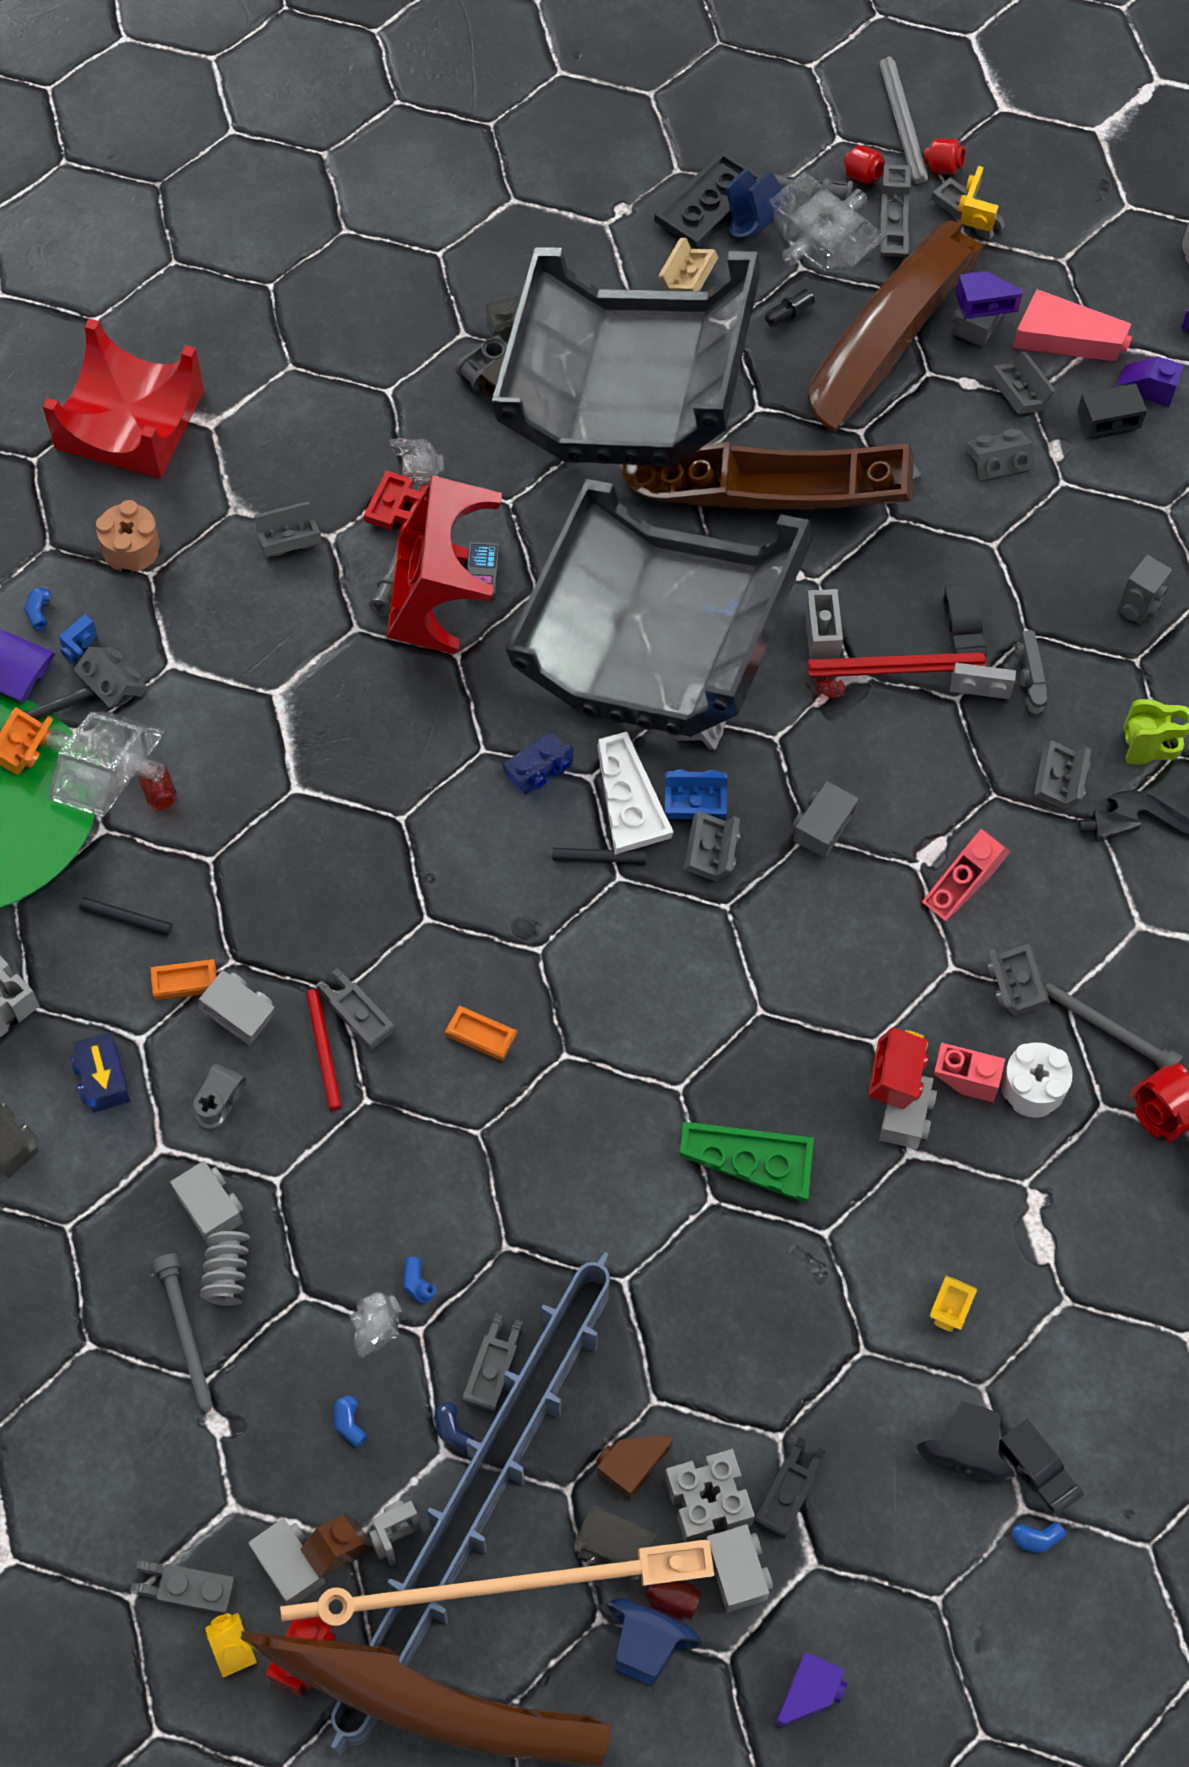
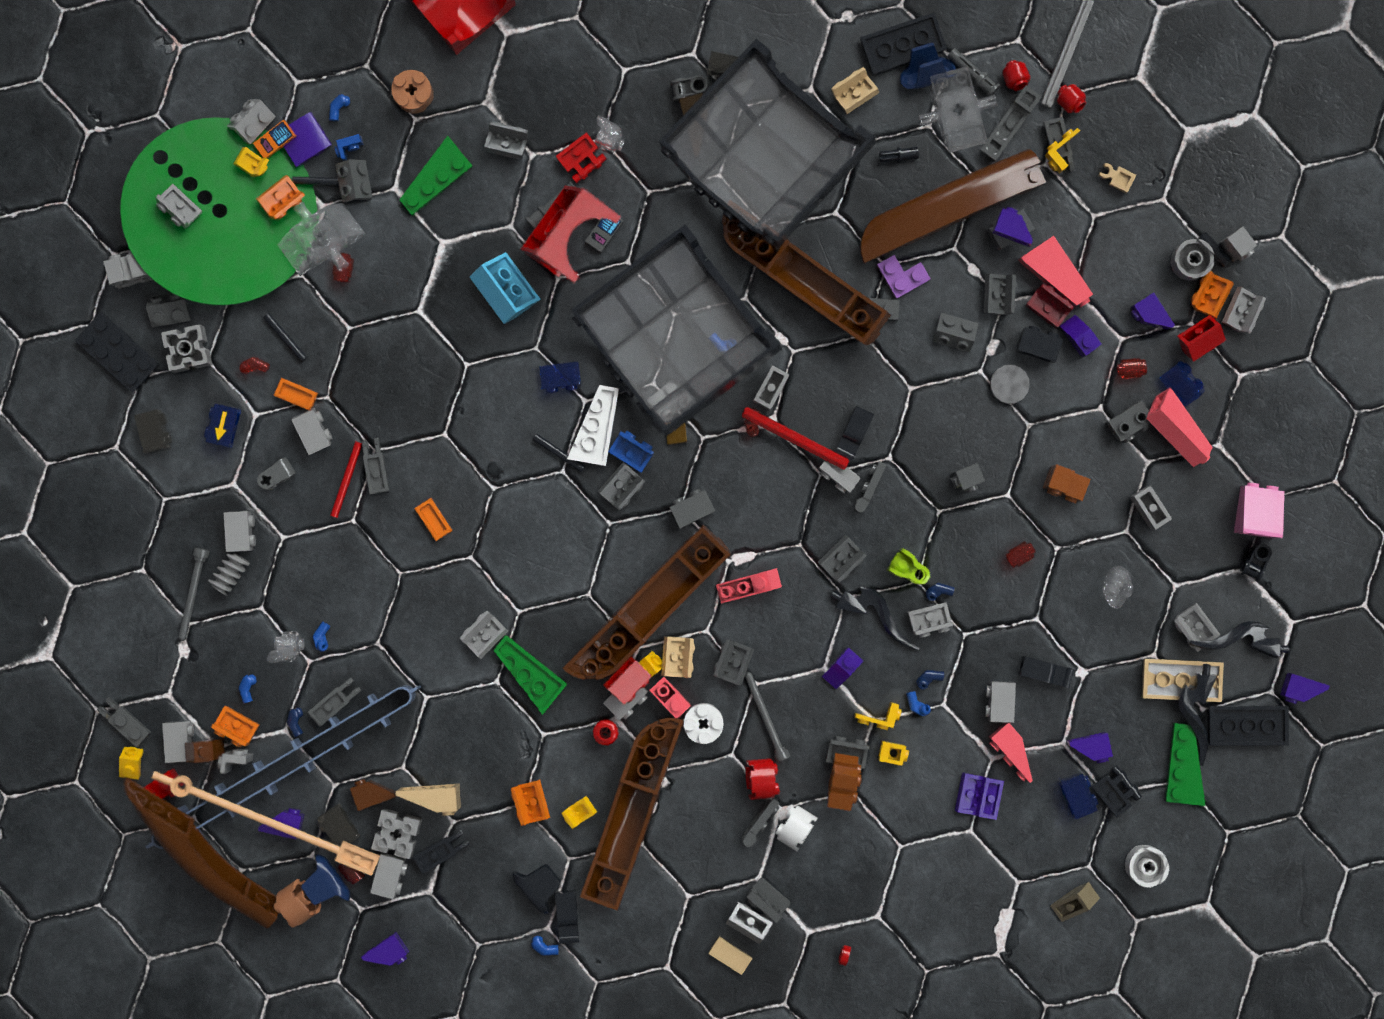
camera: 35 degrees right, 25 degrees up
none -> orange bracket [211,705,260,747]
none -> clear red arm [239,357,270,374]
none -> dark purple slope [258,808,305,839]
none -> nougat brick [274,879,321,927]
none -> tan slope [396,784,461,816]
none -> green wing [400,136,473,216]
none -> light grey bracket [459,611,508,659]
none -> medium azure slope [470,252,540,324]
none -> orange bracket [511,780,550,826]
none -> reddish brown slope [562,524,731,680]
none -> reddish brown slope [580,718,684,911]
none -> red head [593,719,619,745]
none -> tan bracket [661,636,695,678]
none -> pearl gold slope [667,423,687,444]
none -> dark purple slope [822,647,863,689]
none -> medium lavender plate [877,255,930,299]
none -> flat silver tile [990,365,1030,404]
none -> dark red bracket [1025,284,1074,329]
none -> tan plate [1098,163,1136,193]

